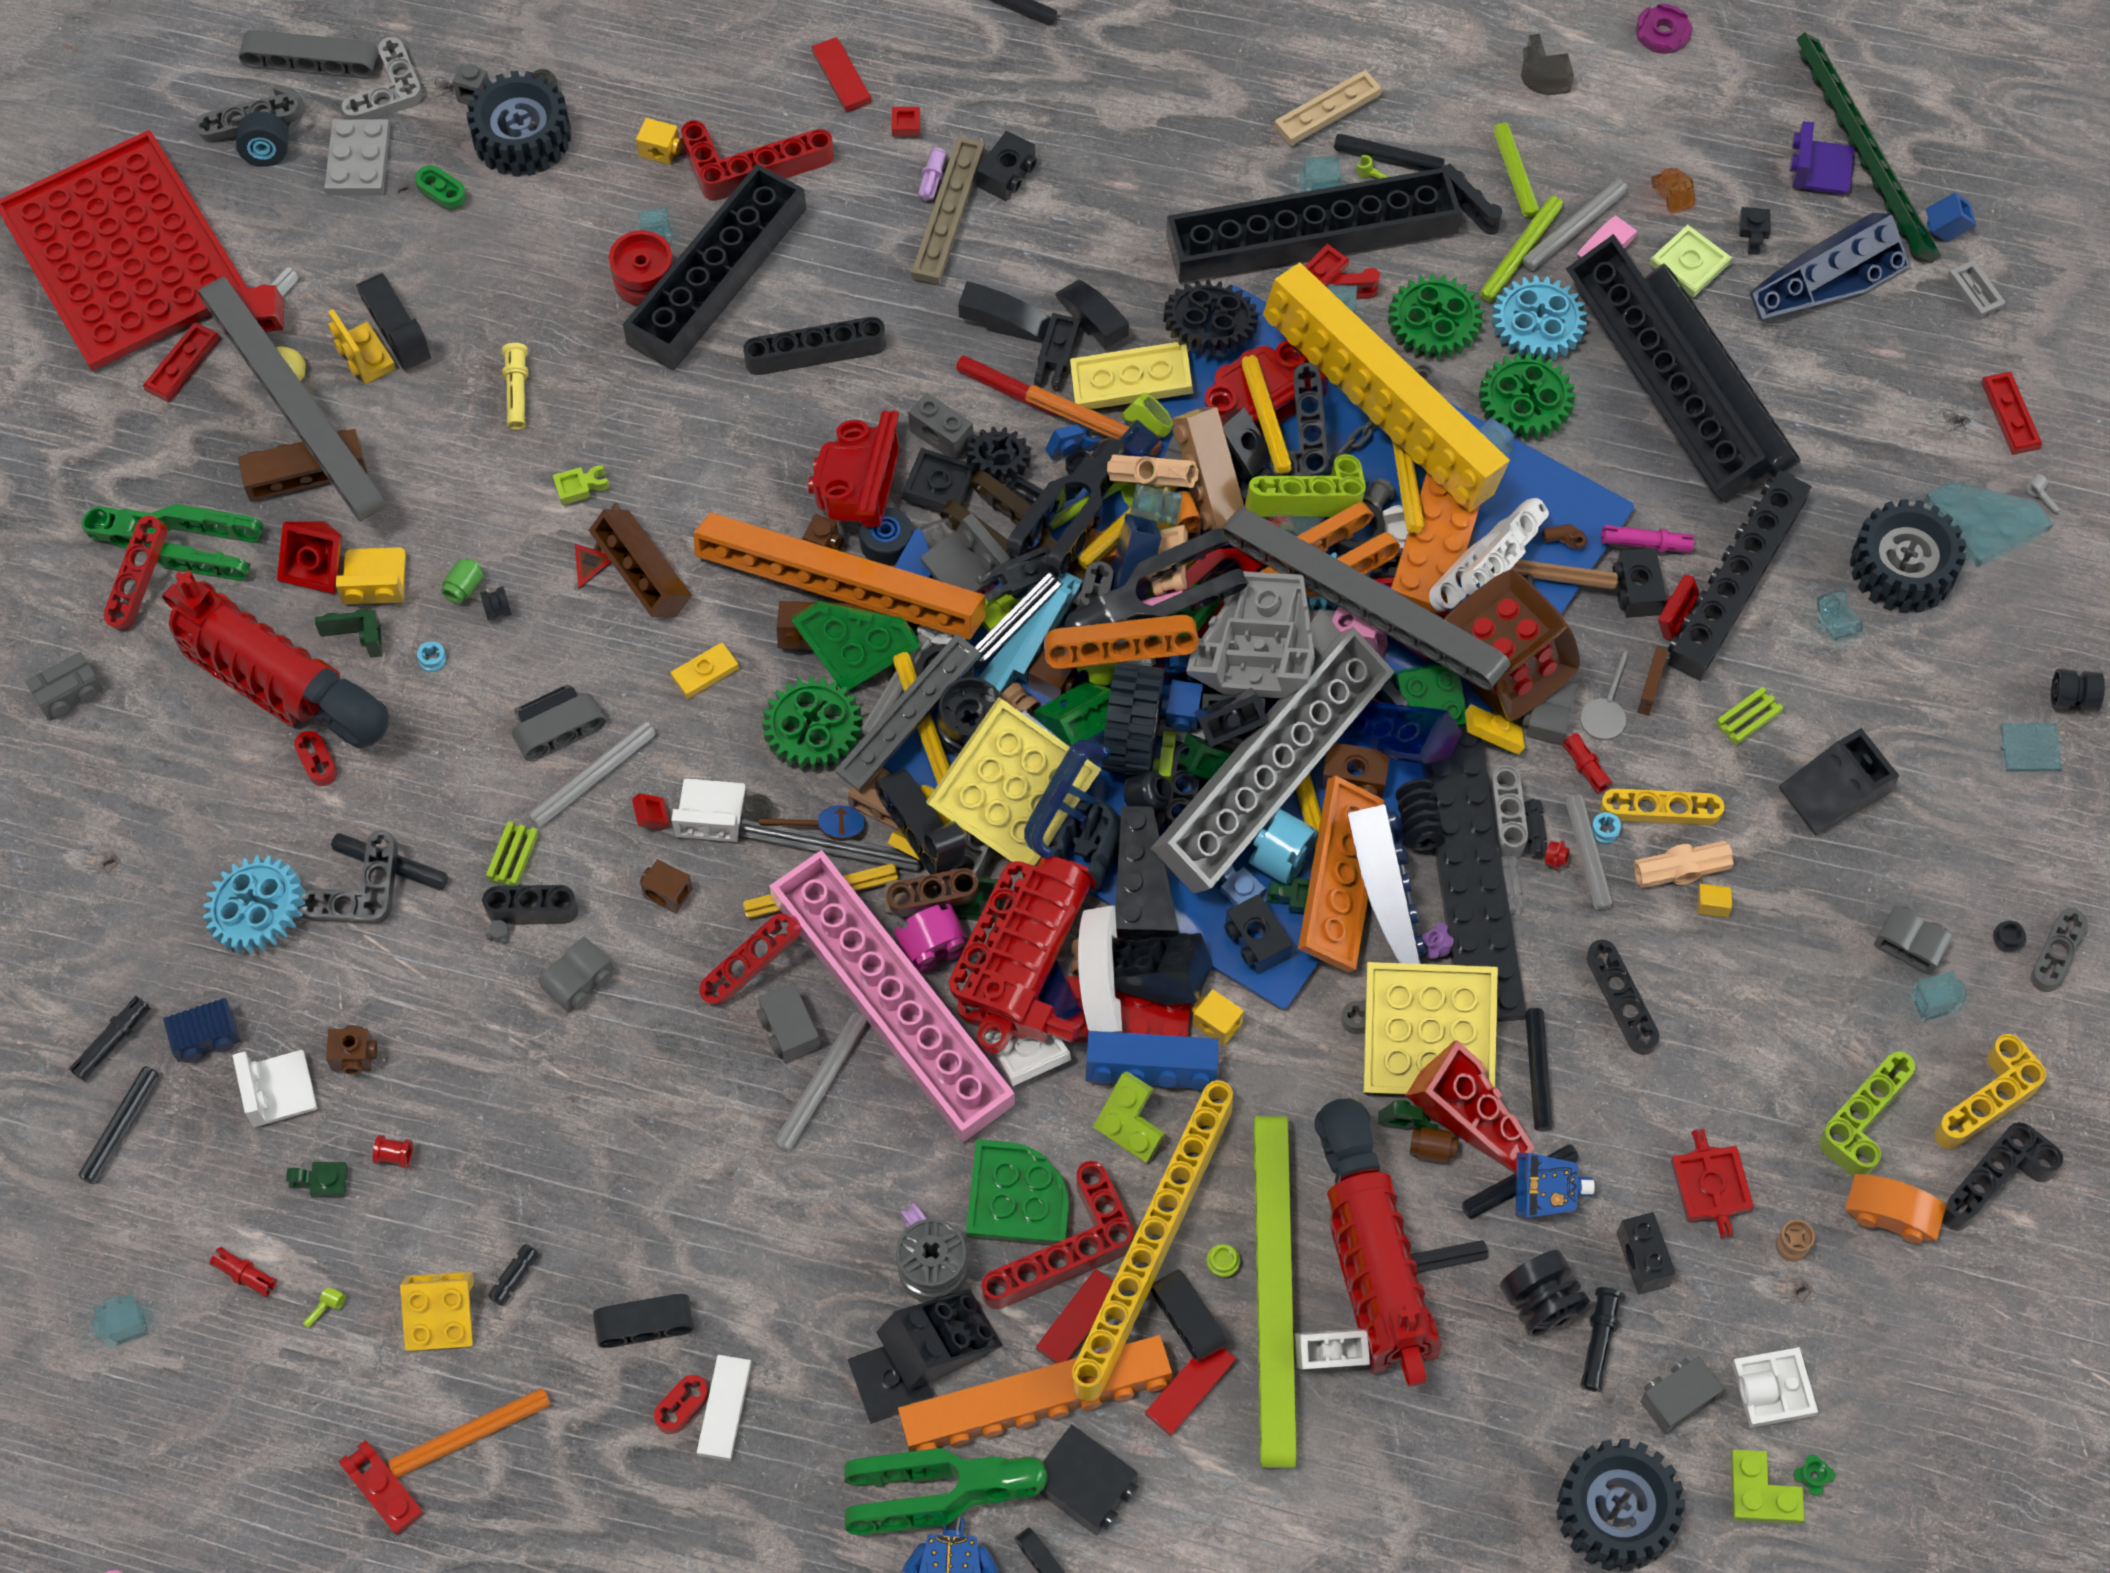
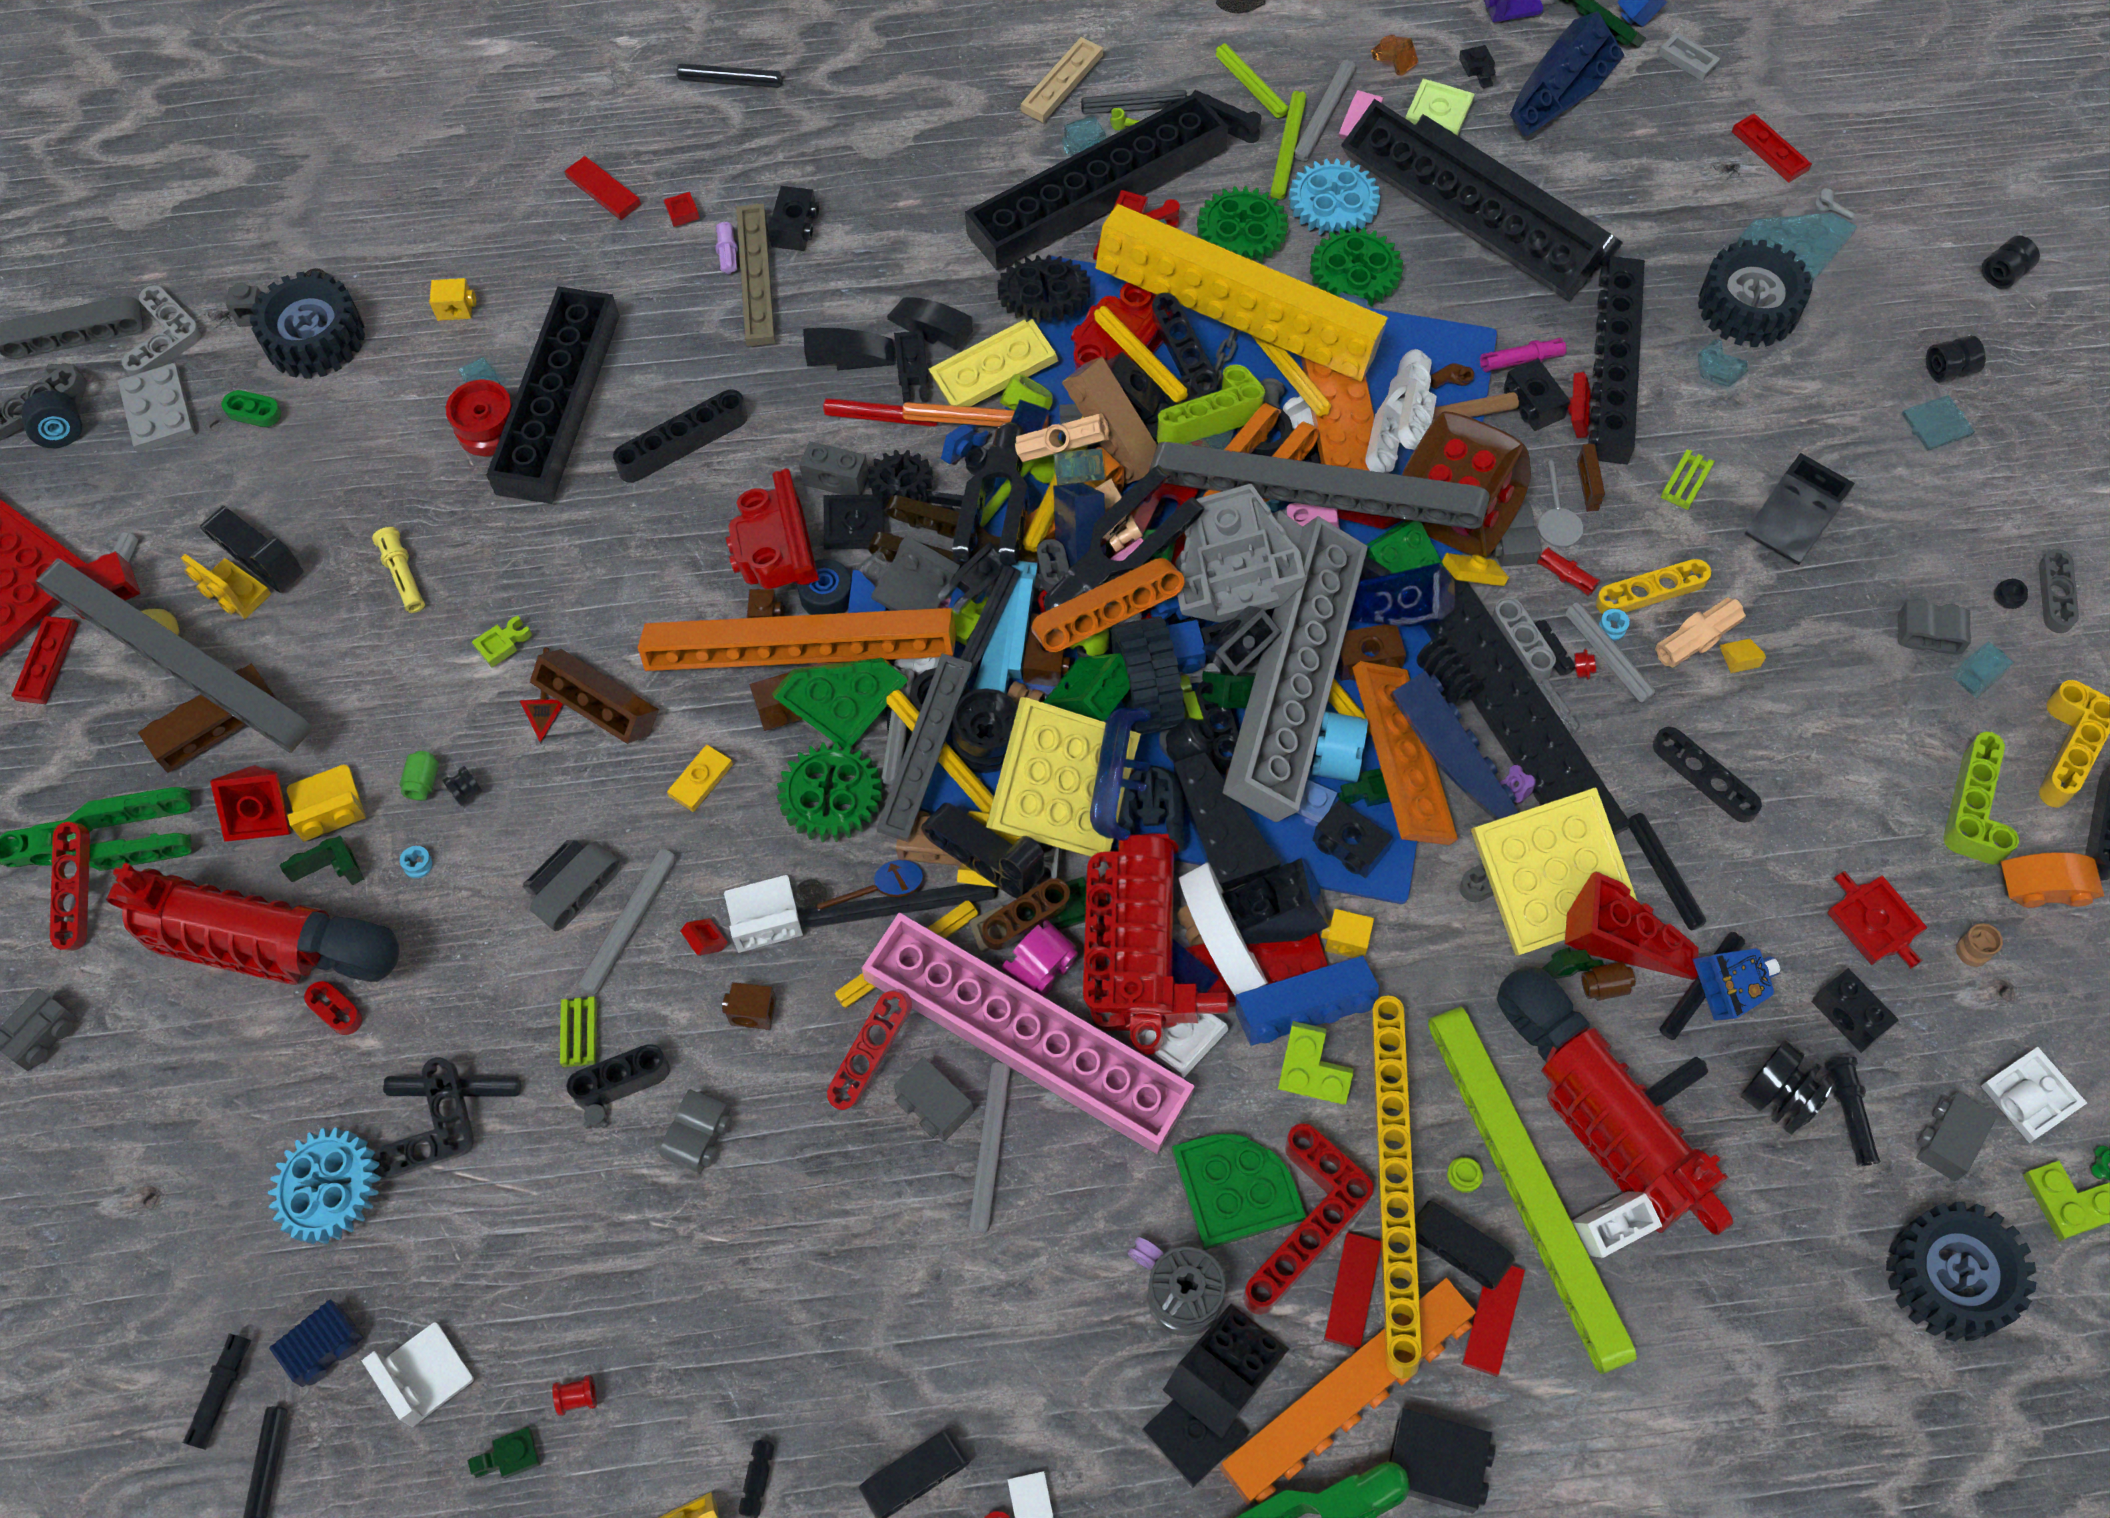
camera: 20 degrees left, 0 degrees up
reddish brown brick [326,1025,378,1075] -> none
red beam [681,120,834,201] -> none

